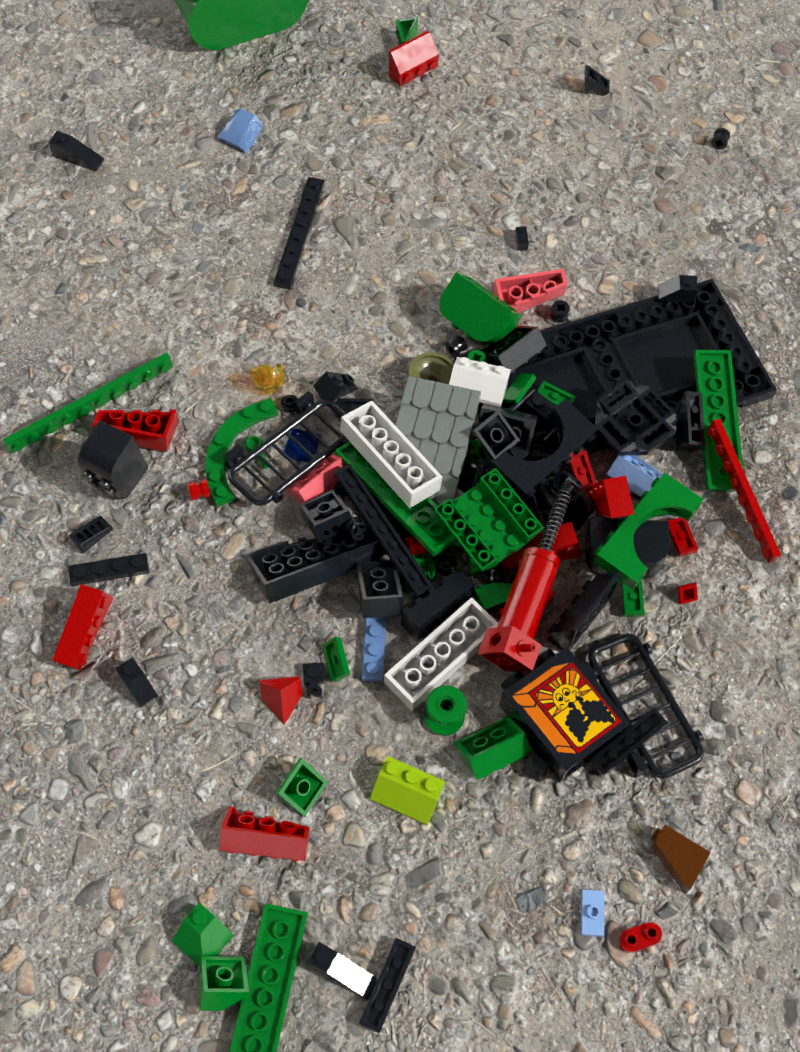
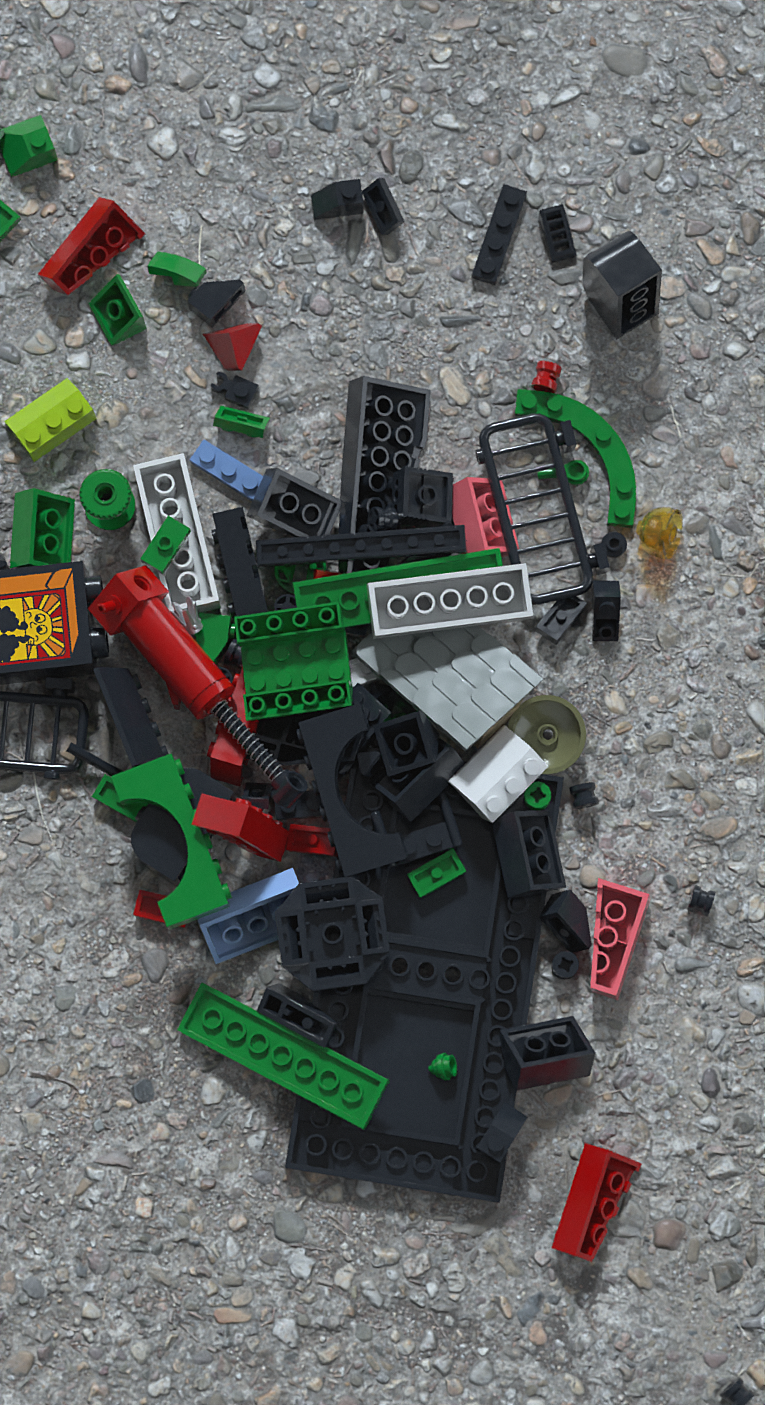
camera: 125 degrees right, 15 degrees up
green plate [3,352,173,454] -> none
red wedge [52,584,114,670] -> none
red wedge [92,410,178,452] -> none
clear blue piece [284,428,322,463] -> none
green brick [439,272,523,344] -> none
green tile [503,373,536,404] -> none
black piece [515,226,529,251] -> none
red slope [677,582,698,605] -> none
red plate [708,419,782,563] -> none
none -> black piece [66,742,124,776]
none -> green plate [140,516,191,574]
none -> green slope [147,251,207,287]
none -> flat silver piece [171,596,203,636]
none -> black slope [187,279,245,328]
none -> black plate [362,178,405,235]
none -> green plate [428,1053,457,1080]
none -> black slope [499,1016,595,1091]
none -> black slope [539,889,592,953]
none -> red wedge [551,1143,642,1262]
none -> black wheel [687,885,716,917]

